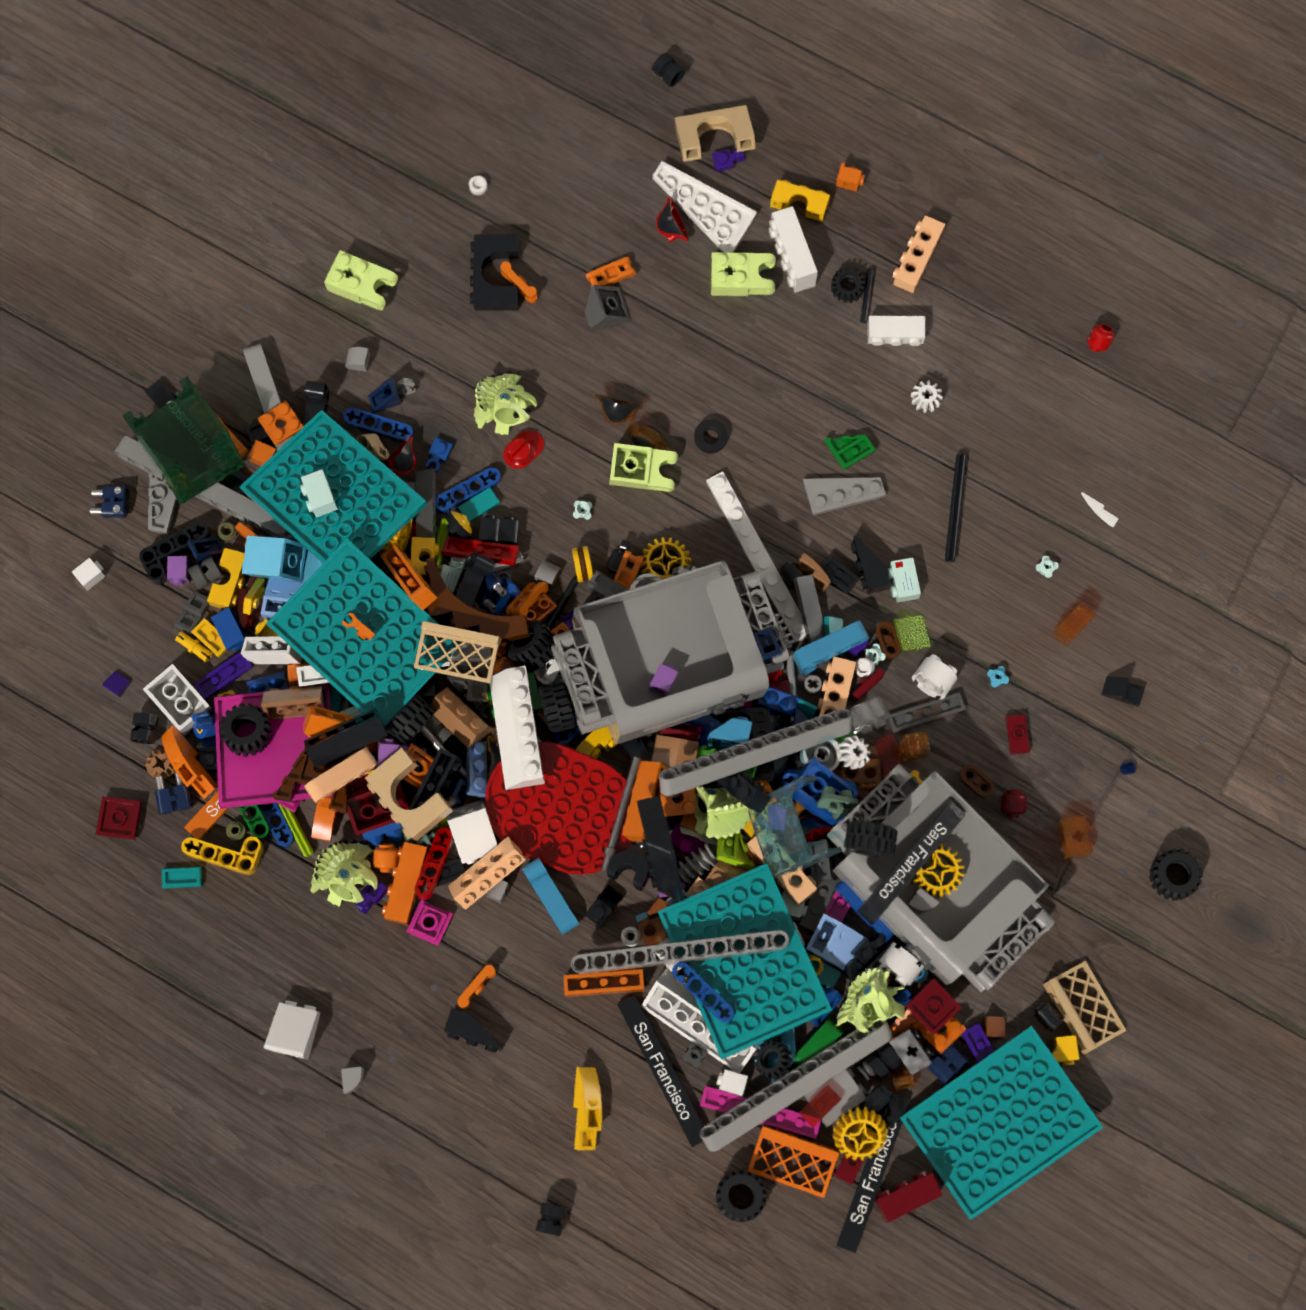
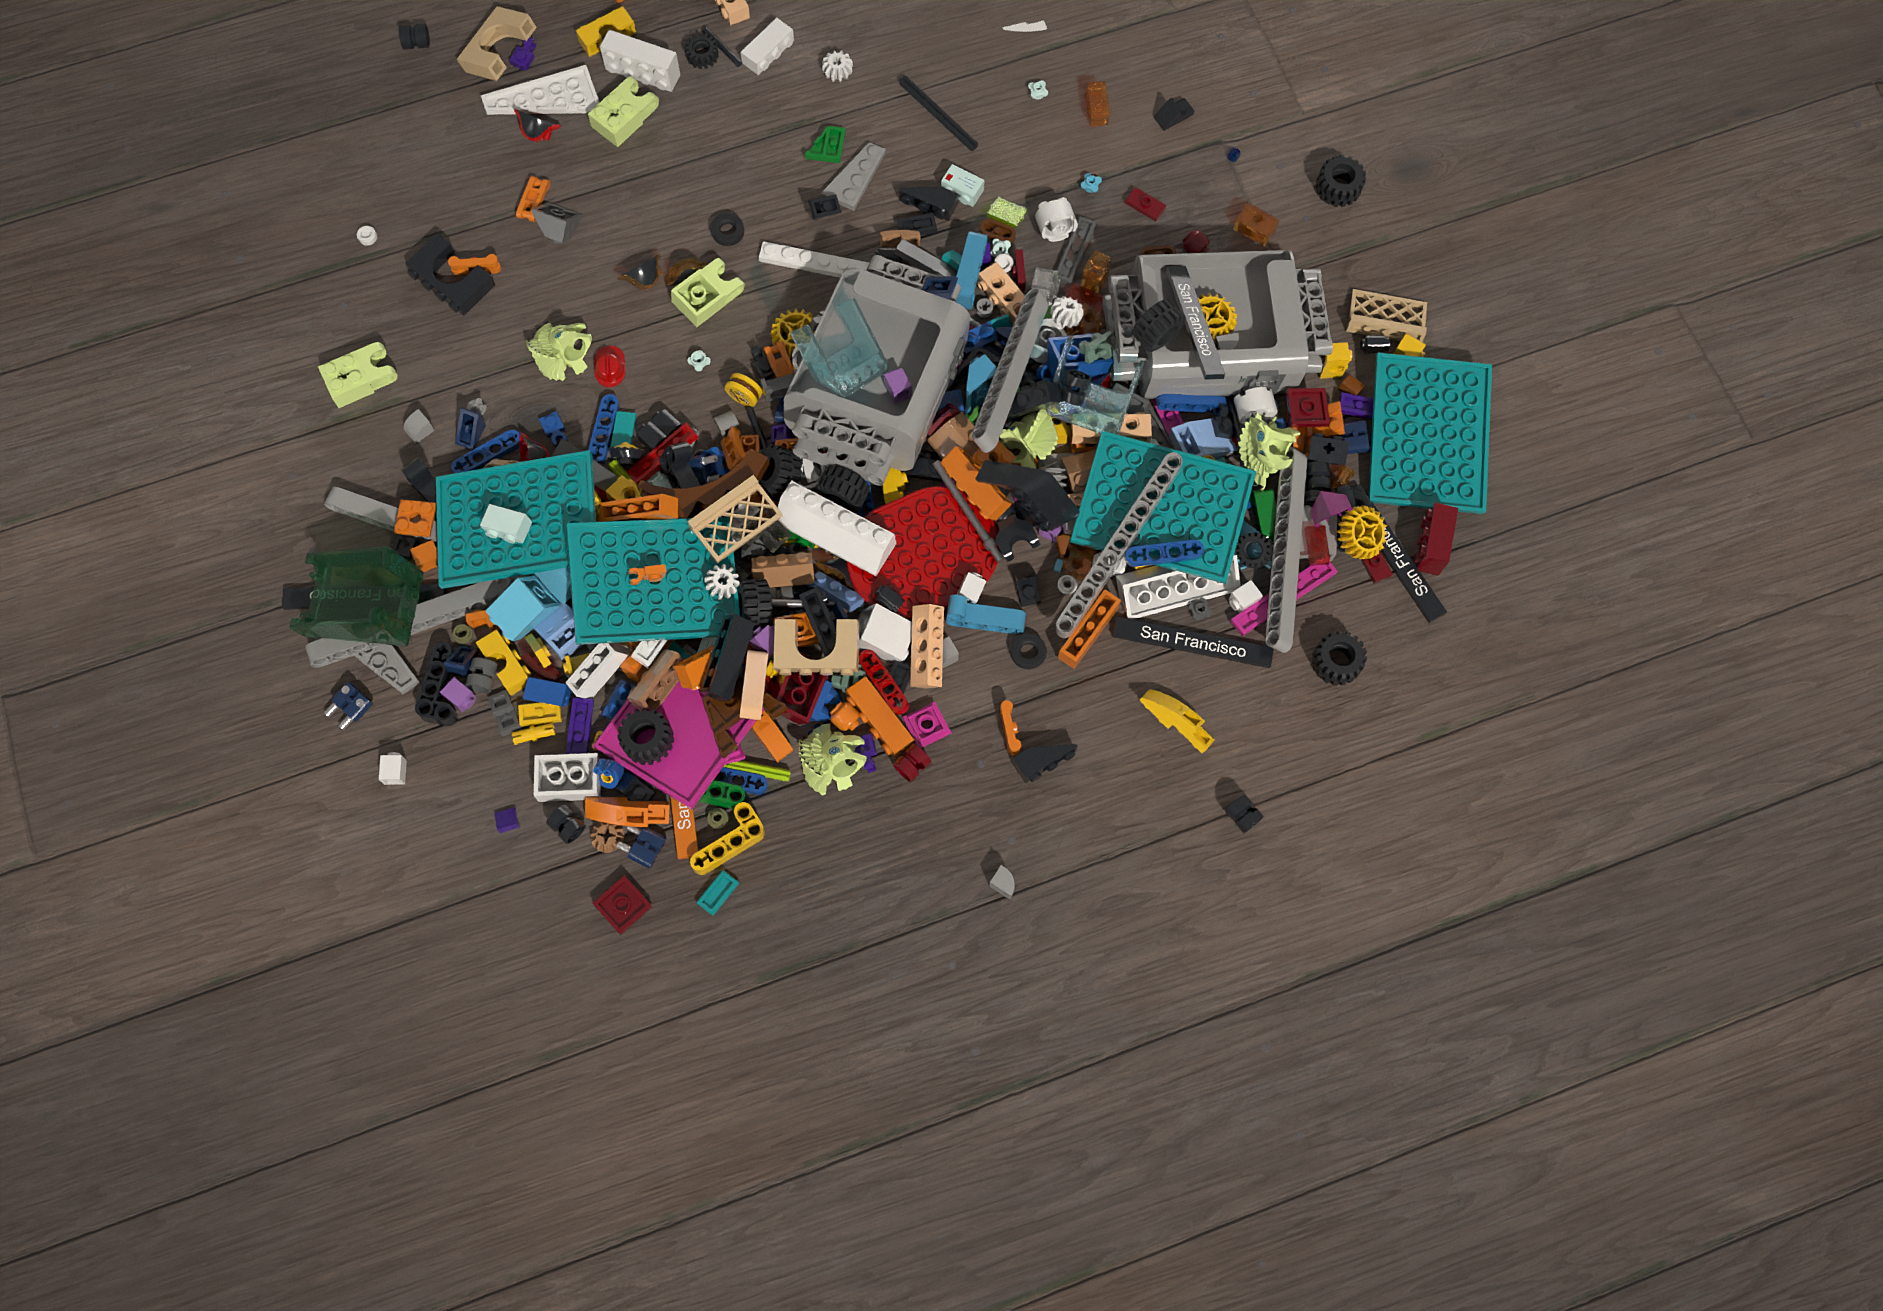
camera: 55 degrees left, 5 degrees down
white slope [264,1000,320,1060] -> none
lime wing [716,831,754,870] -> none
orange fence [748,1124,840,1198] -> none
black tile [844,960,864,981] -> none
none -> white gear [704,564,740,600]
none -> clear light blue windscreen [791,298,888,397]
none -> black slope [808,194,842,221]
none -> black brick [875,584,906,613]
none -> dark red wheel [893,744,931,782]
none -> white brick [956,572,986,604]
none -> black tyre [1010,633,1047,670]
none -> black wheel [1060,369,1091,406]
none -> magenta slope [1310,491,1353,527]
none -> yellow brick [1319,342,1352,379]

